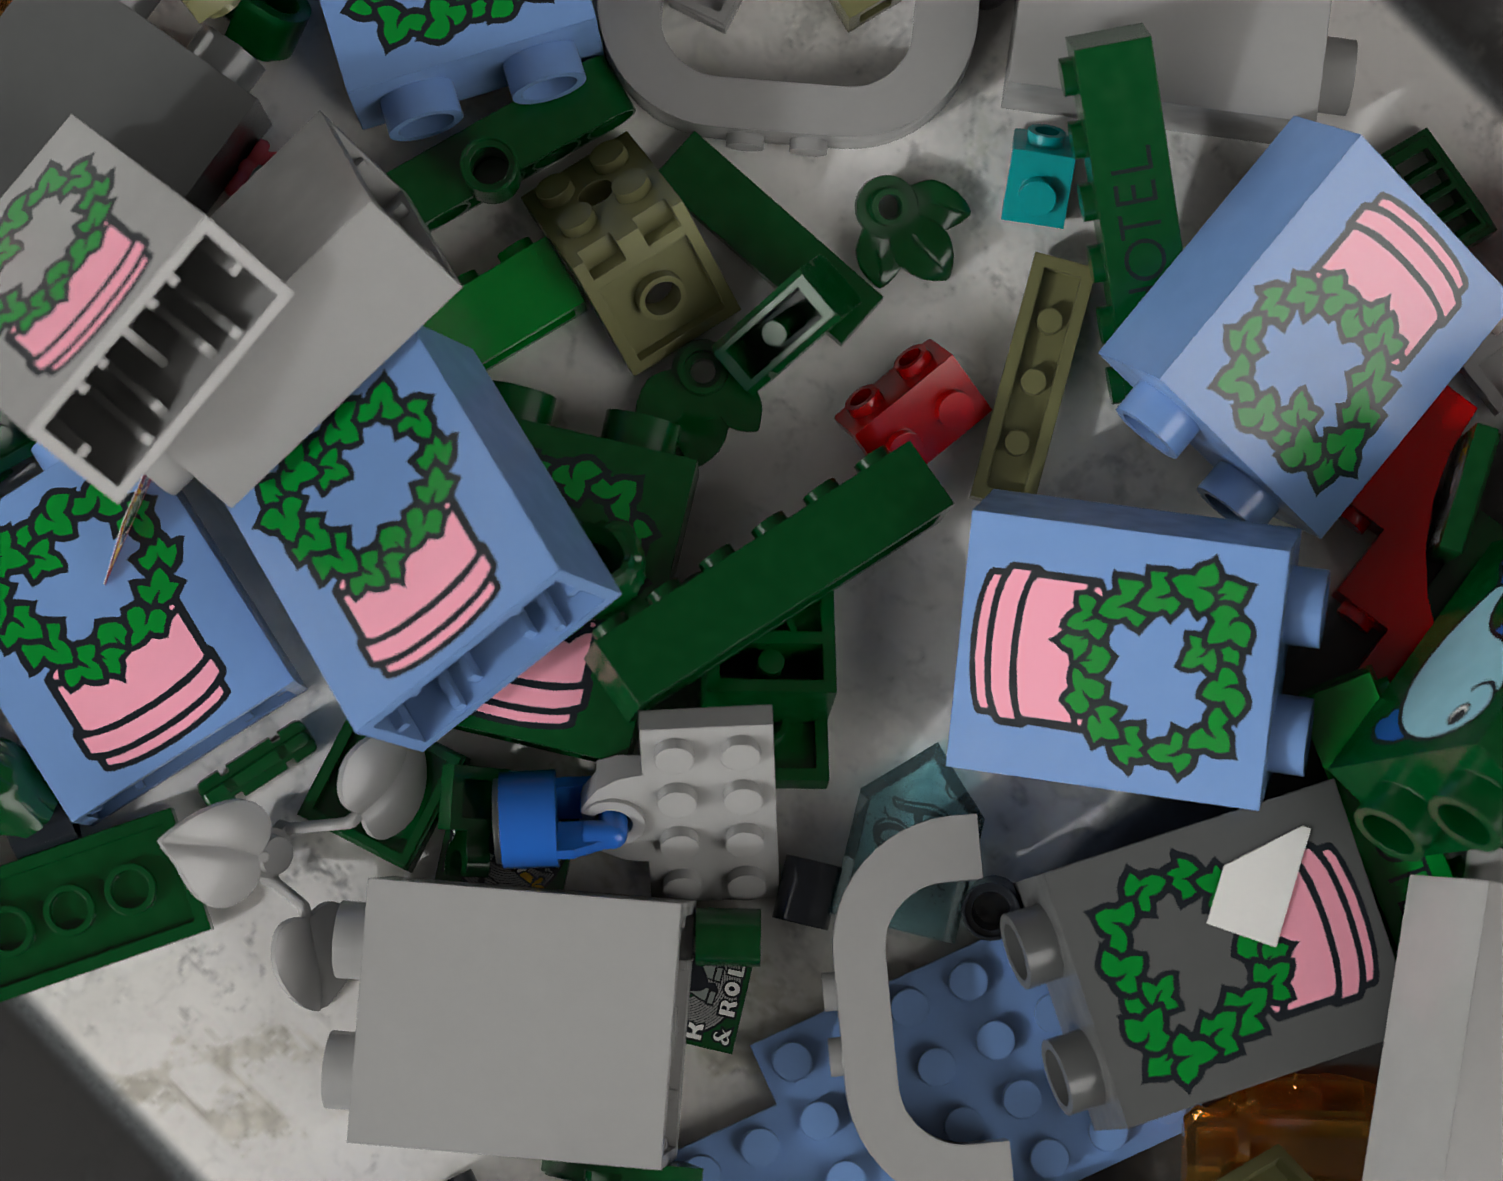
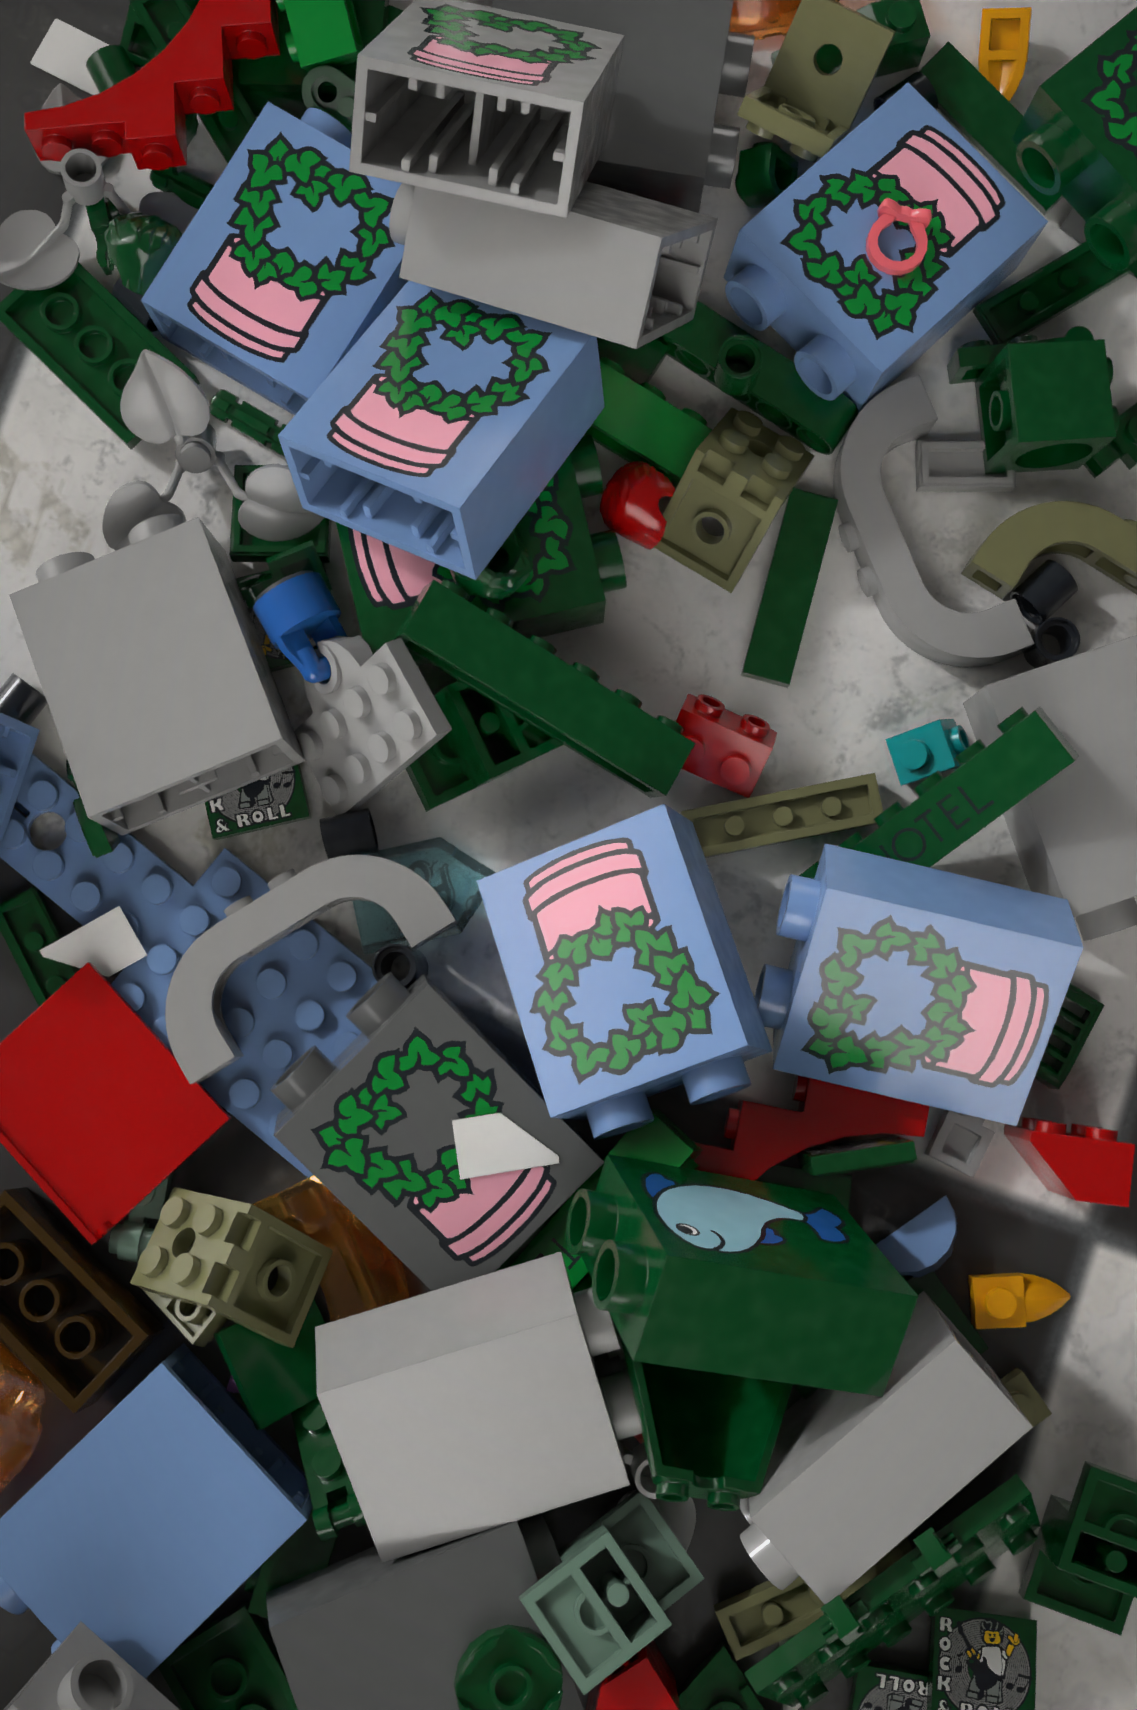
camera: 60 degrees right, 0 degrees up
sticker [104,474,152,585] -> none
dark green plate [635,339,762,467] -> none
dark green beam [695,908,761,967] -> none
dark green brick [711,254,862,396] -> none
dark green plate [855,175,971,289] -> none
none -> red hair [600,461,675,550]

